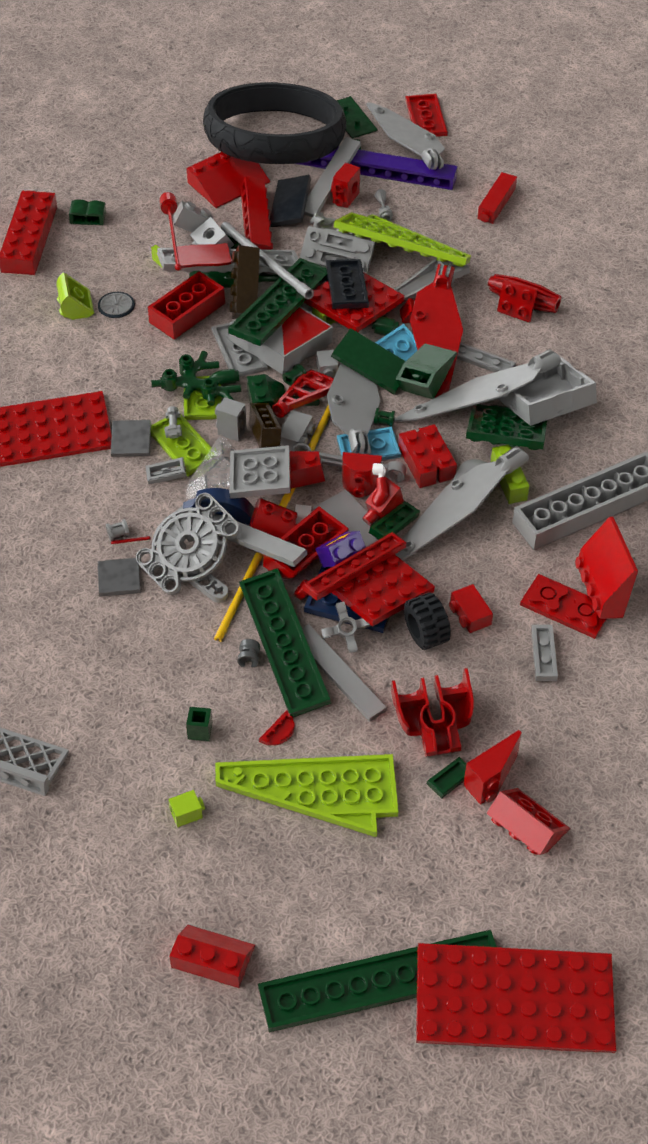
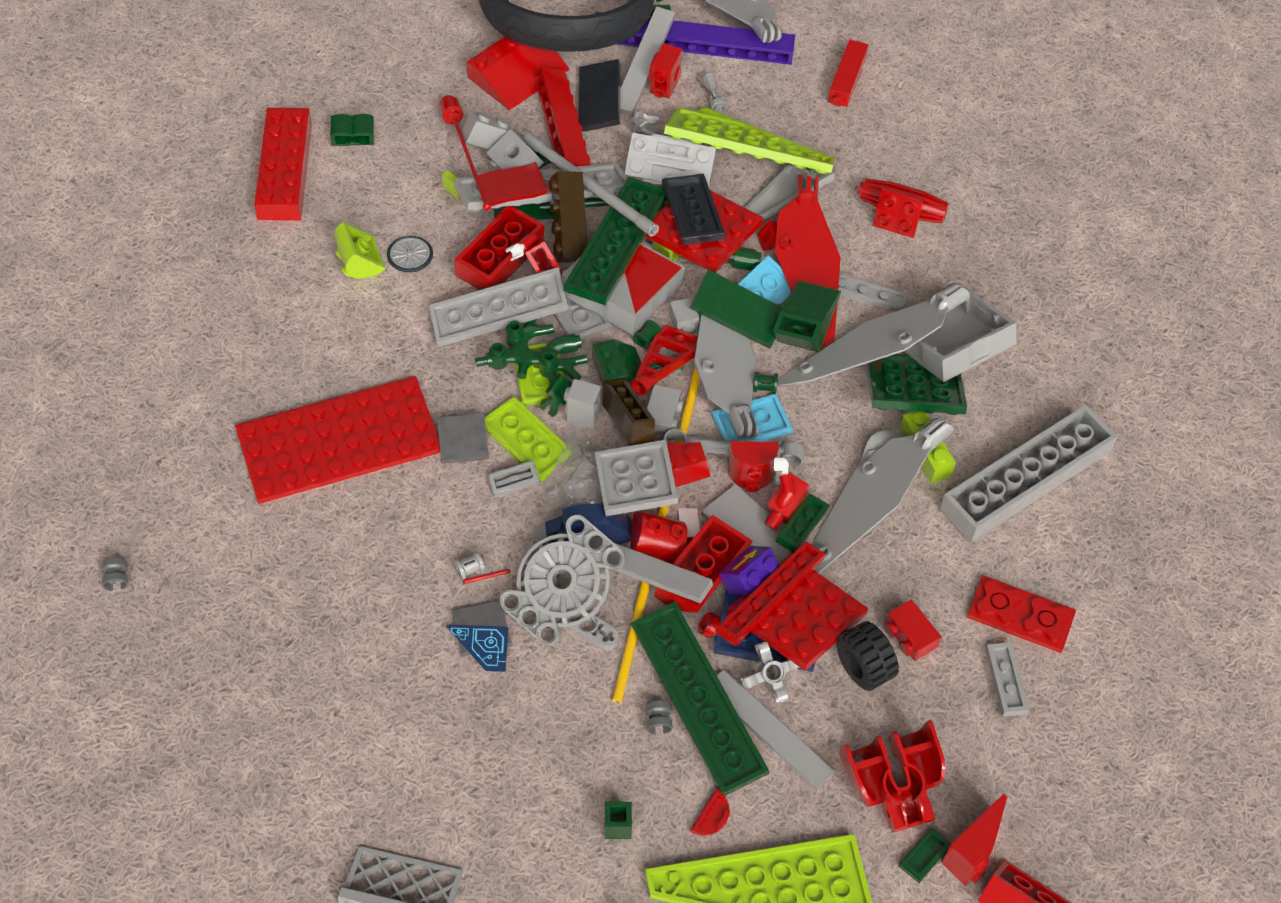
camera: 10 degrees left, 5 degrees up
light grey bar [165,406,182,439] -> none
red piece [398,424,457,488] -> none
red slope [575,517,638,619] -> none
none -> light grey plate [429,268,569,347]
none -> dark blue sticker [446,625,509,672]
none -> red torso [506,233,563,275]
none -> dark green plate [539,373,572,417]

